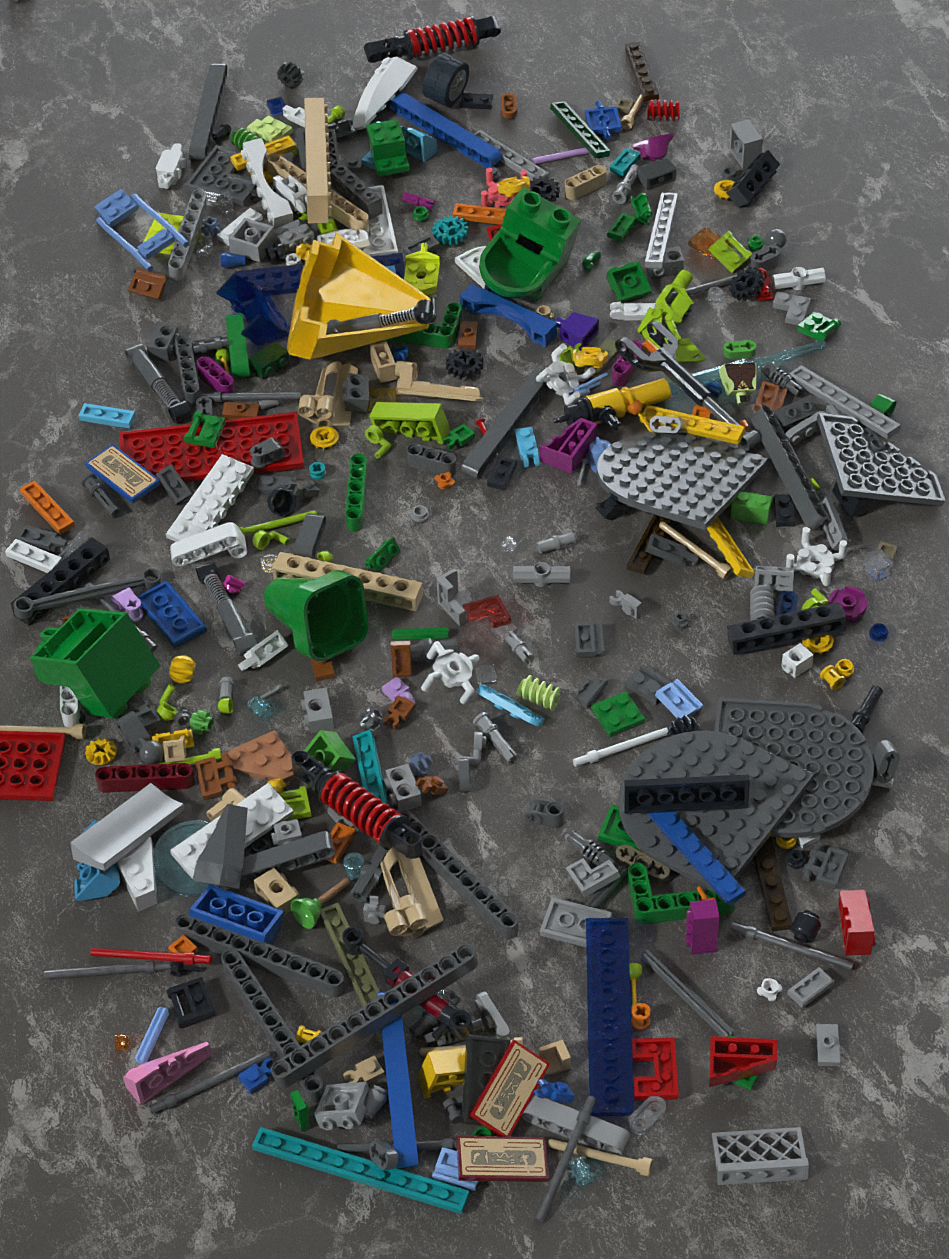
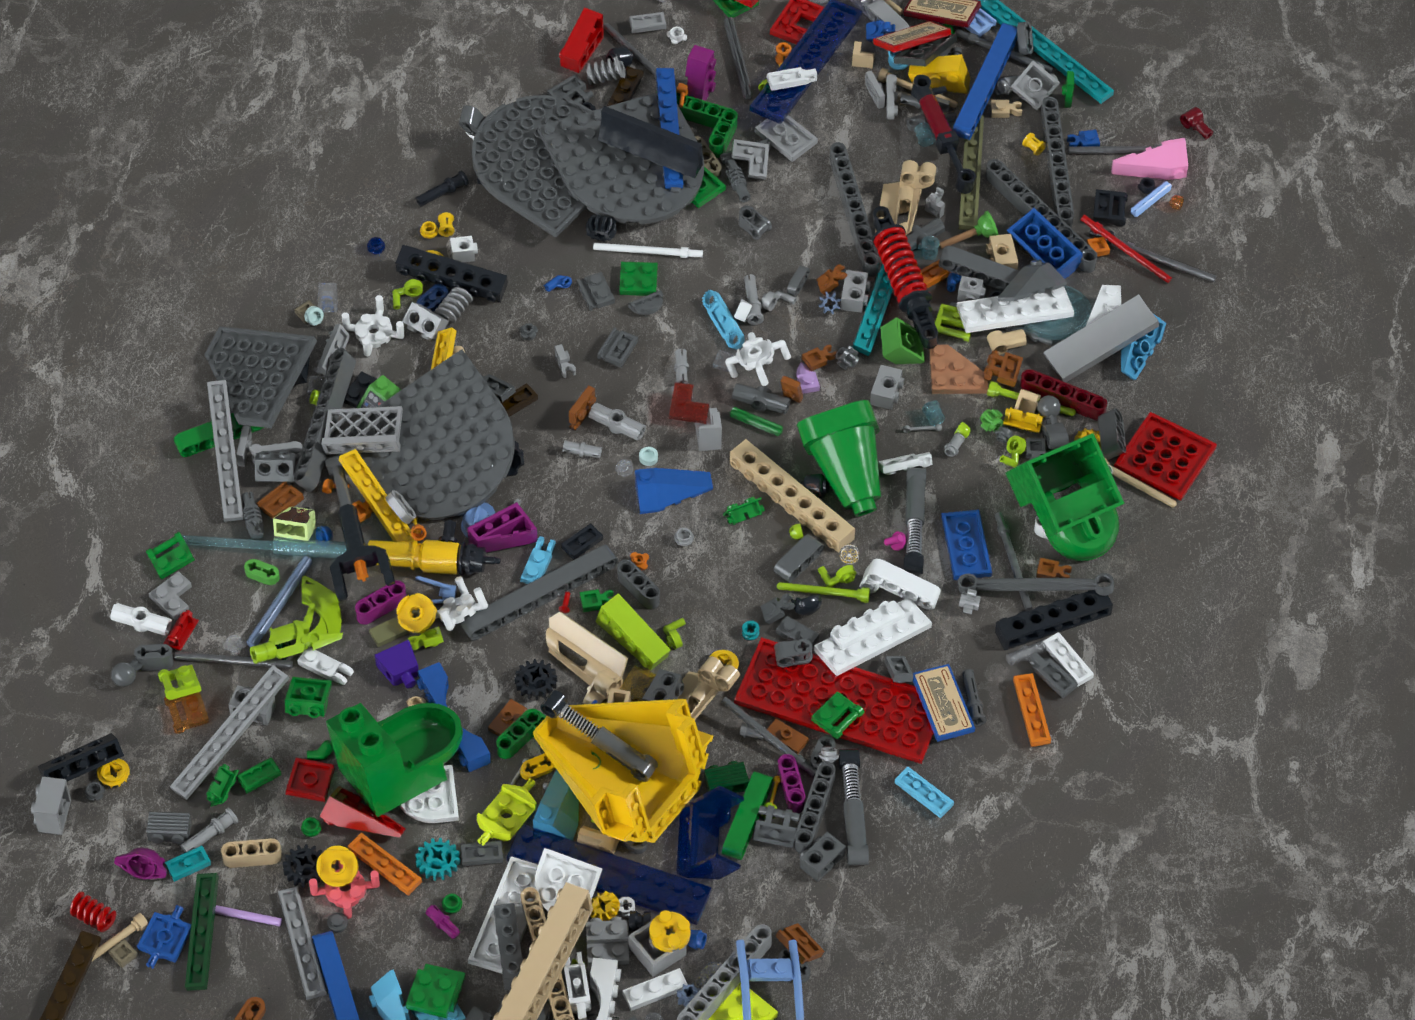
camera: 155 degrees left, 5 degrees up
lavender piece [112,587,144,623] -> none
yellow piece [169,655,196,684] -> none
yellow plate [268,778,287,792] -> none
dark grey beam [271,944,478,1088] -> none
green beam [345,453,368,532] -> none
yellowish green piece [517,675,560,711] -> none
light blue plate [655,679,703,718] -> none
black gear [729,266,765,301] -> none
green plate [748,236,765,251] -> none
magenta plate [829,586,868,622] -> none
none -> sand blue axle [246,556,312,647]
none -> red tile [285,757,335,802]
none -> light aqua tile [304,306,324,326]
none -> light grey fence [321,406,403,455]
none -> blue arm [544,275,572,292]
none -> dark orange plate [569,385,596,431]
none -> light grey piece [586,57,625,85]
none -> blue wedge [635,468,713,514]
none -> light aqua tile [639,447,658,466]
none -> yellow plate [649,910,691,952]
none -> white slope [734,299,752,322]
none -> white hinge [767,67,817,91]
none -> light grey plate [819,747,839,763]
none -> light grey plate [865,70,885,109]
none -> light grey gear [959,589,981,614]
none -> dark grey beam [1098,408,1126,460]
none -> black plate [1138,177,1156,194]
none -> dark red pin [1180,107,1213,140]

